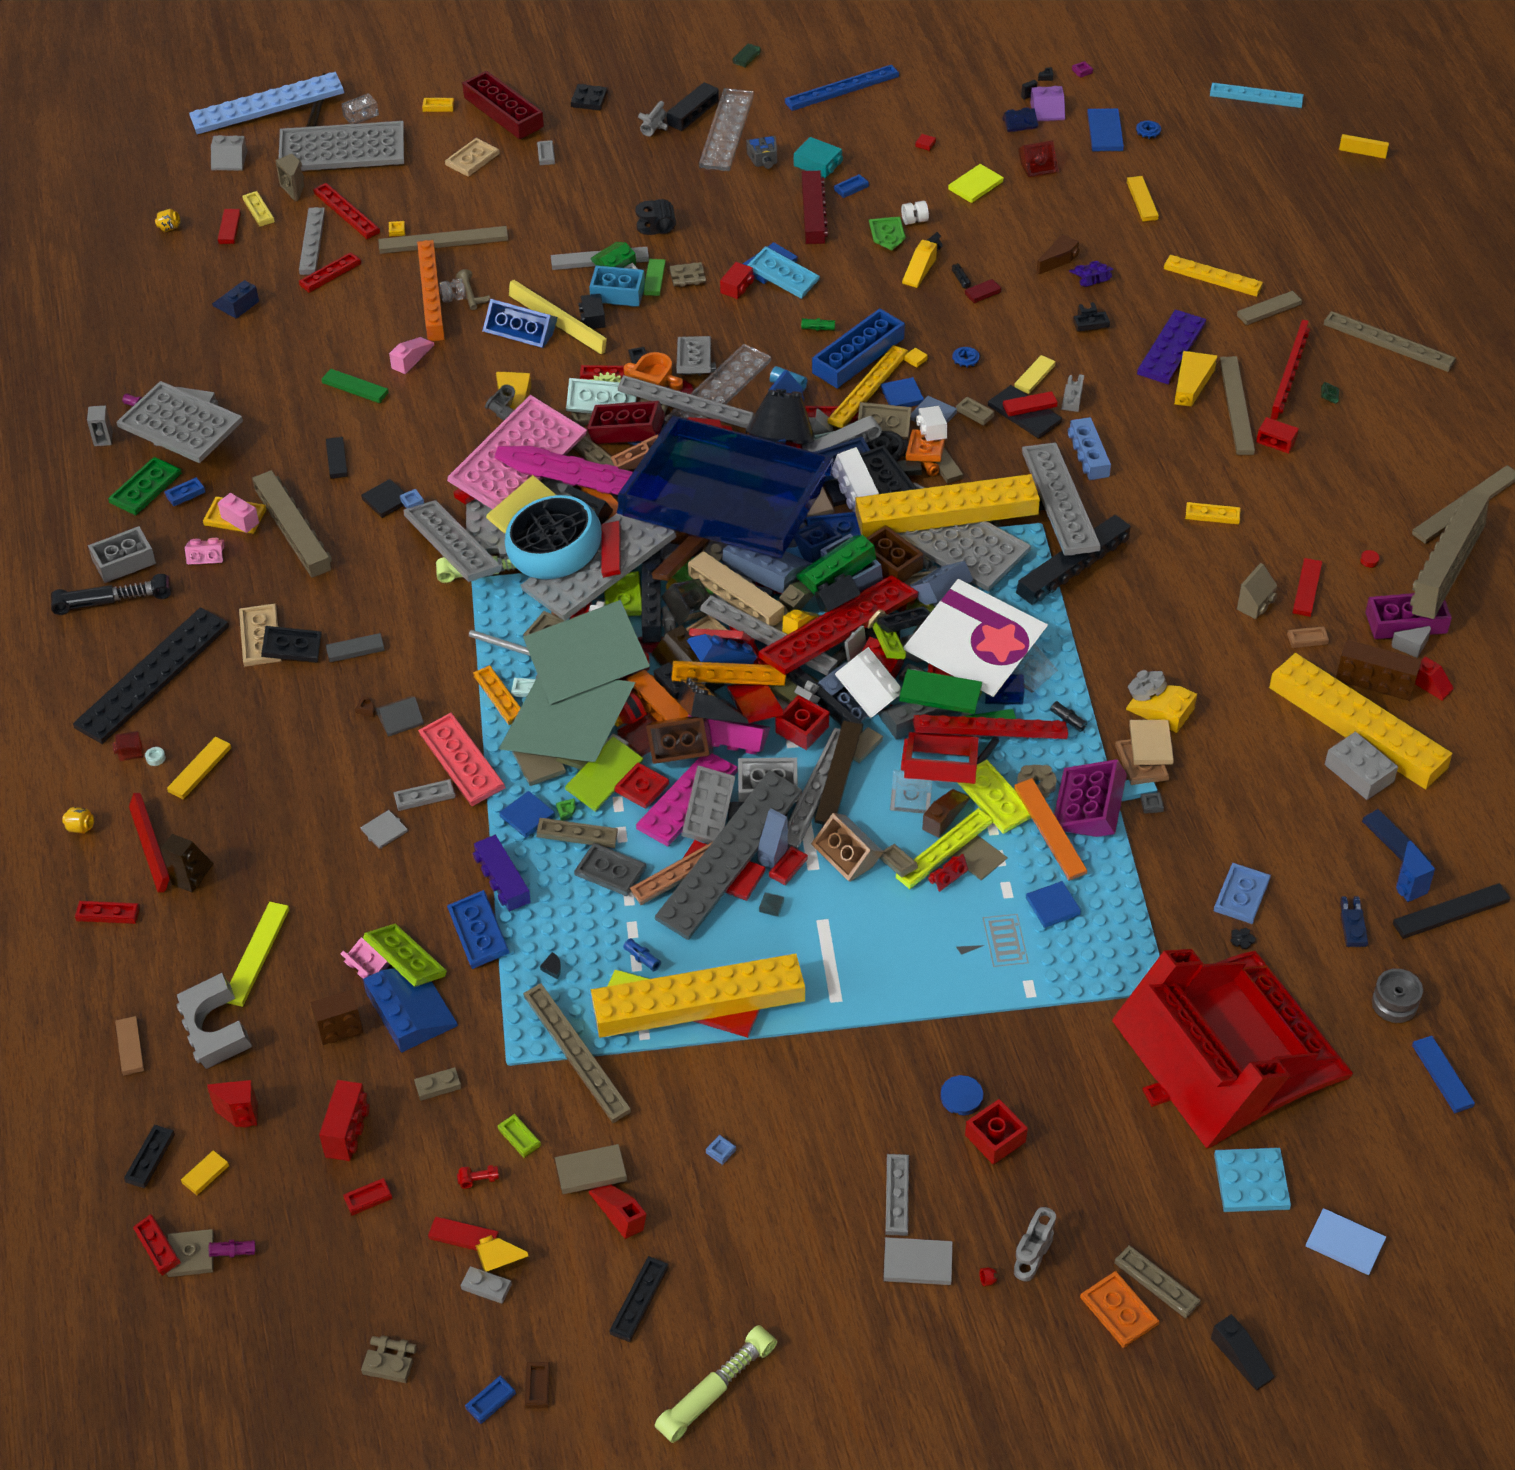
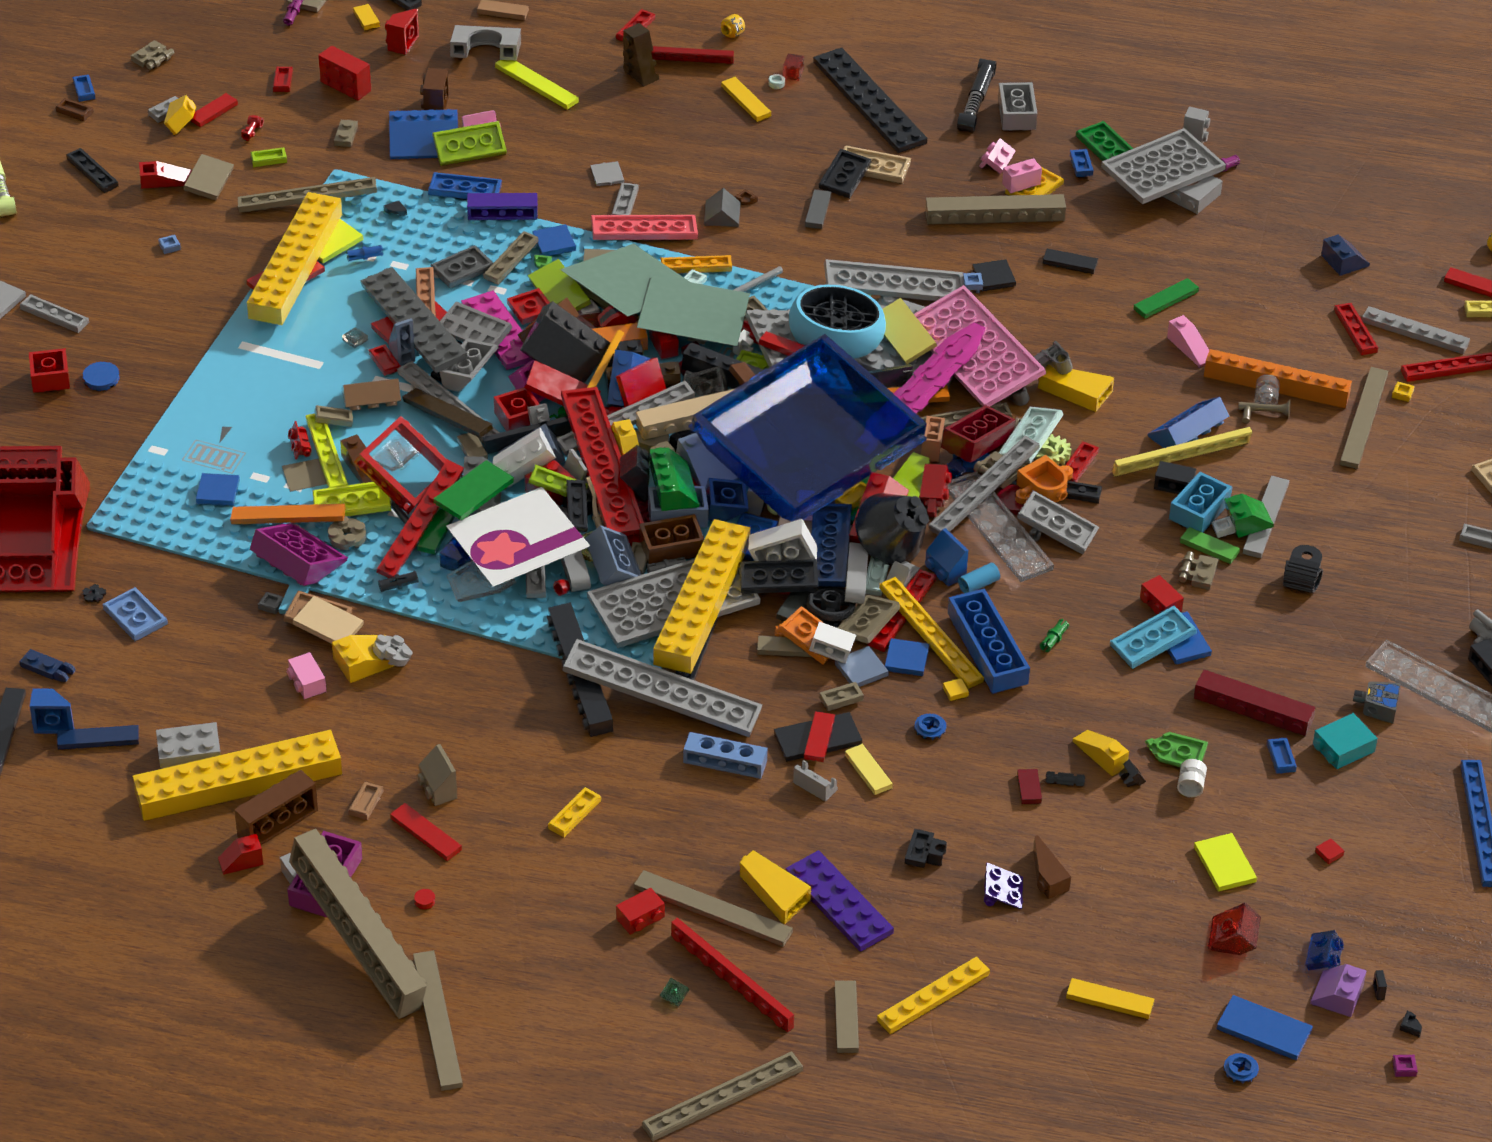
camera: 115 degrees right, 5 degrees down
none -> bright pink brick [287,652,326,699]

